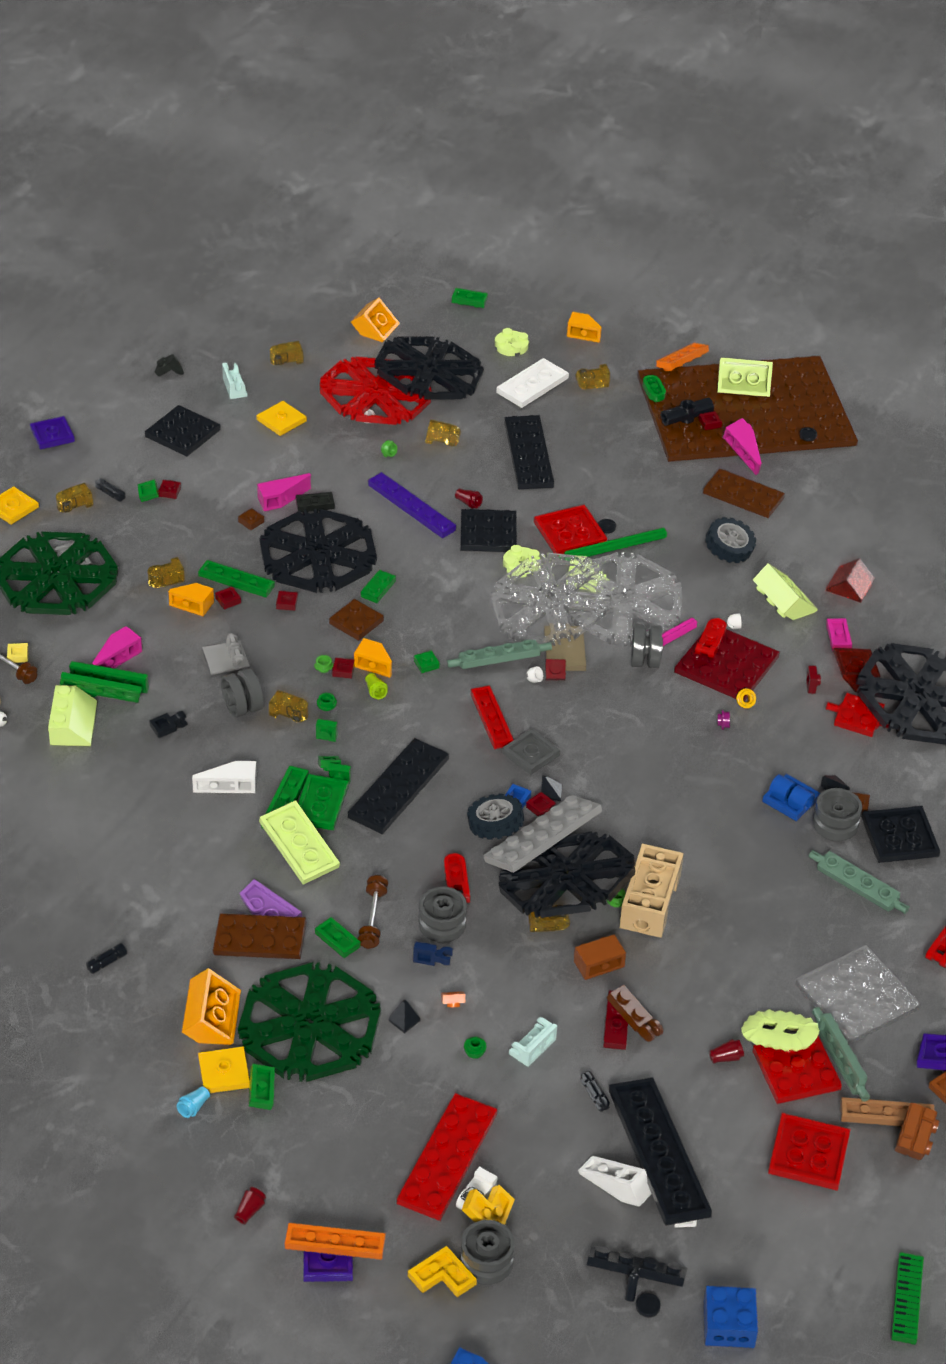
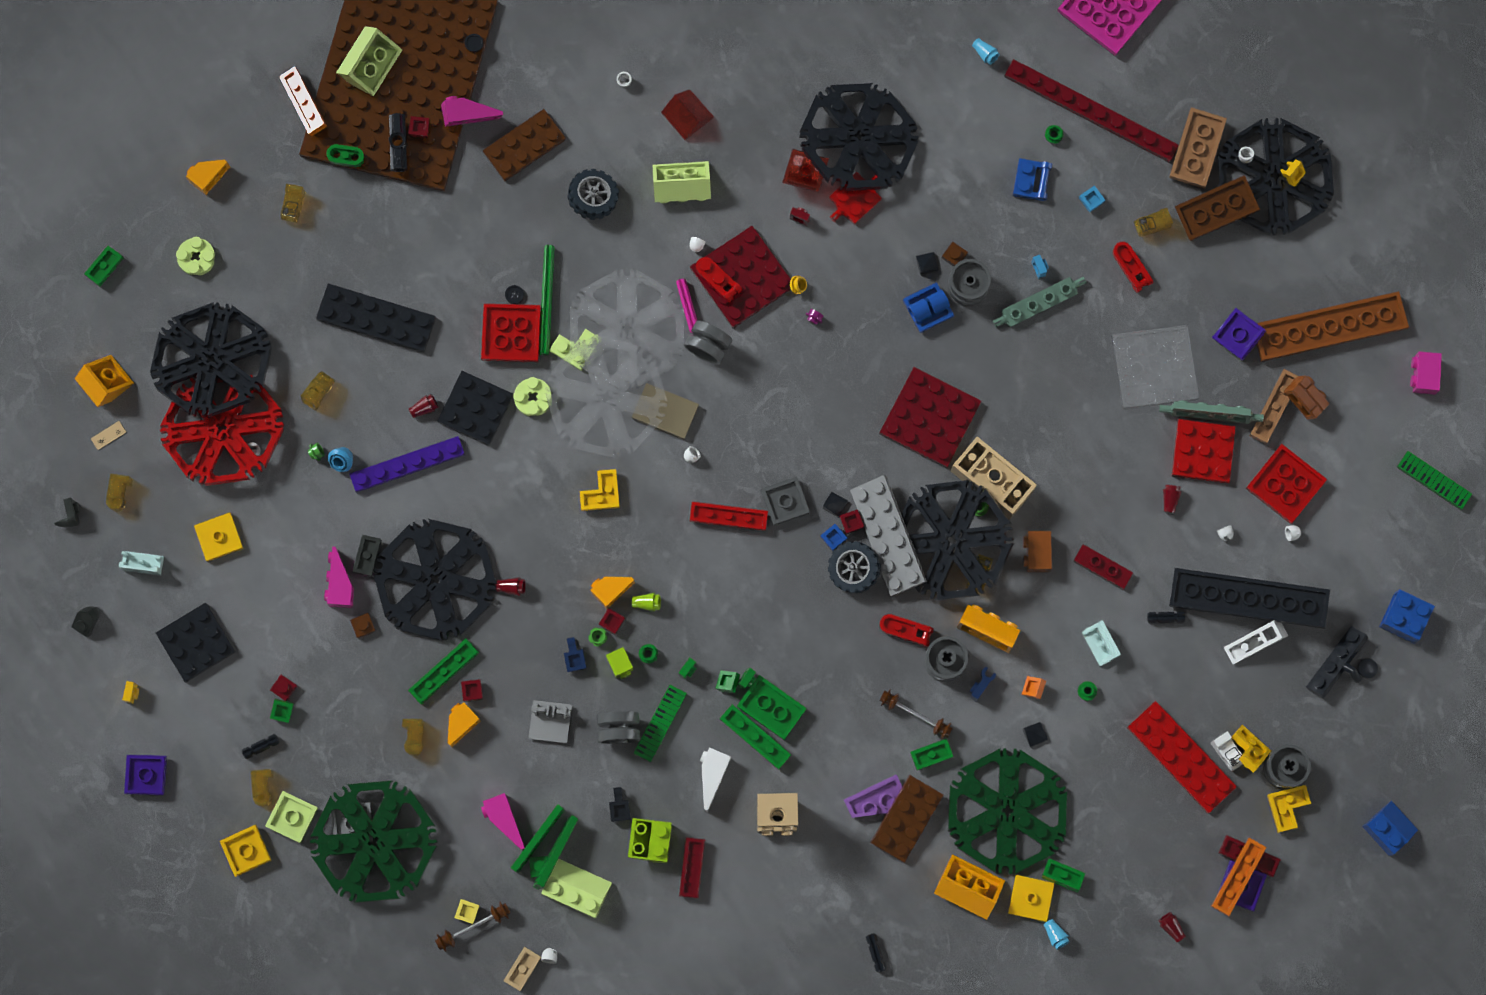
camera: 65 degrees left, 35 degrees up
yellowish green plate [259,801,340,885] -> none
clear yellow leg [269,690,308,722] -> none
dark red plate [276,591,298,611] -> none
reddish brown plate [329,599,384,641] -> none
black plate [348,738,449,835] -> none
green plate [361,570,396,603] -> none
green plate [414,650,440,674] -> none
sand green plate [447,640,552,669] -> none
white plate [496,358,569,408] -> none
dark red plate [545,659,566,681] -> none
reddish brown hinge [607,985,664,1042] -> none
yellowish green piece [741,1009,820,1052] -> none
dark pink plate [826,618,852,651] -> none
black plate [862,806,940,863] -> none
none -> pearl dark grey plate [54,498,80,527]
none -> tan sticker [91,421,126,450]
none -> yellow plate [122,681,139,704]
none -> yellowish green plate [265,791,319,843]
none -> dark azure cone [328,447,353,472]
none -> dark red cone [496,577,526,596]
none -> dark blue plate [564,637,587,672]
none -> yellow plate [580,469,620,511]
none -> lime brick [606,647,634,679]
none -> white hinge [617,72,632,87]
none -> lime slope [628,818,672,864]
none -> green tile [634,685,687,762]
none -> dark red plate [679,837,706,899]
none -> tan plate [757,793,798,836]
none -> dark red plate [879,367,982,468]
none -> light orange slope [957,604,1020,653]
none -> dark azure plate [1031,255,1048,279]
none -> white hinge [1217,525,1234,541]
none -> dark red plate [1218,835,1281,878]
none -> white hinge [1285,525,1301,541]

